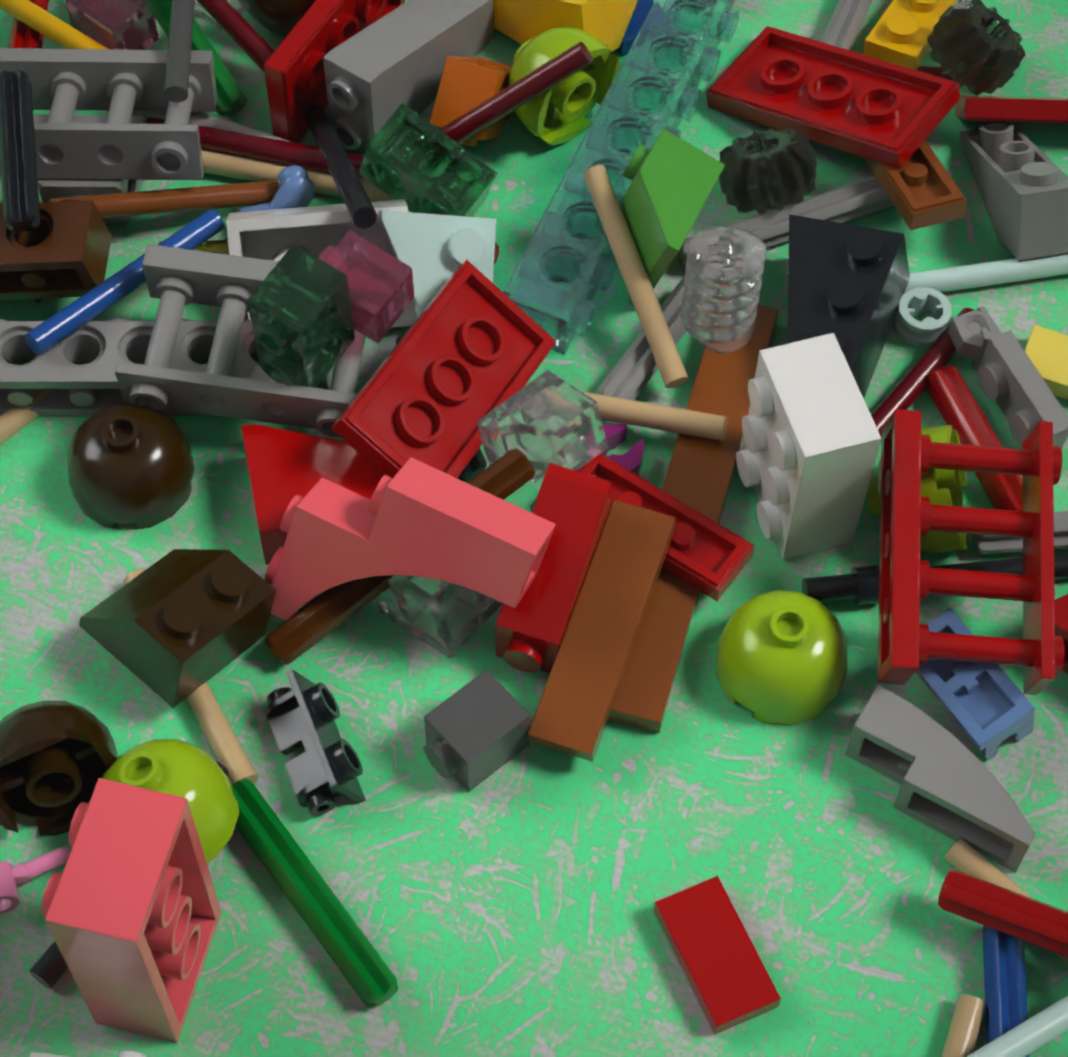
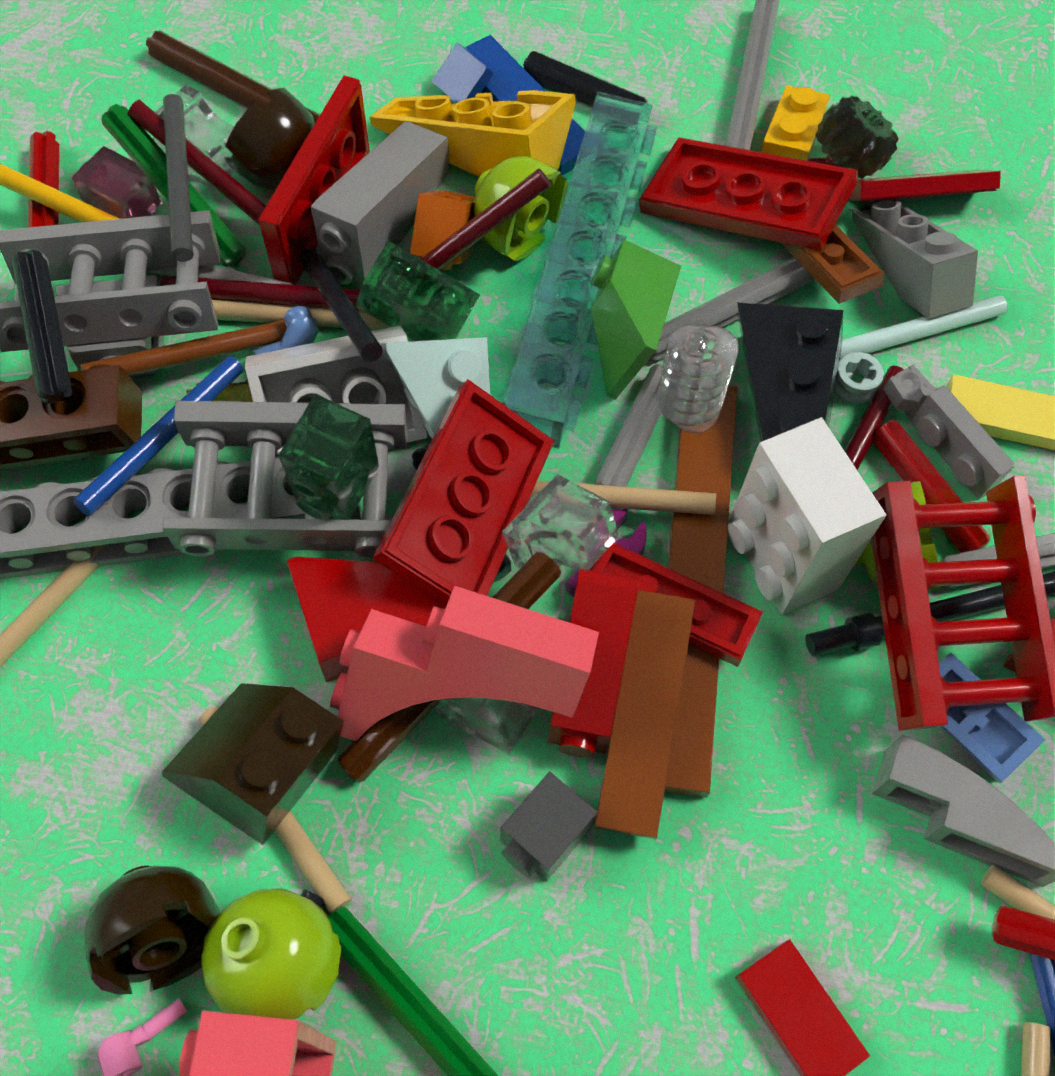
camera: 10 degrees left, 5 degrees up
dark brown cylinder [67,402,195,529] -> none
hinge [264,669,366,815] -> none
clear pink brick [312,230,414,344] -> none
tan bar [583,165,689,388] -> none
lime cylinder [716,590,847,726] -> none
clear smoke gear [719,127,817,215] -> none

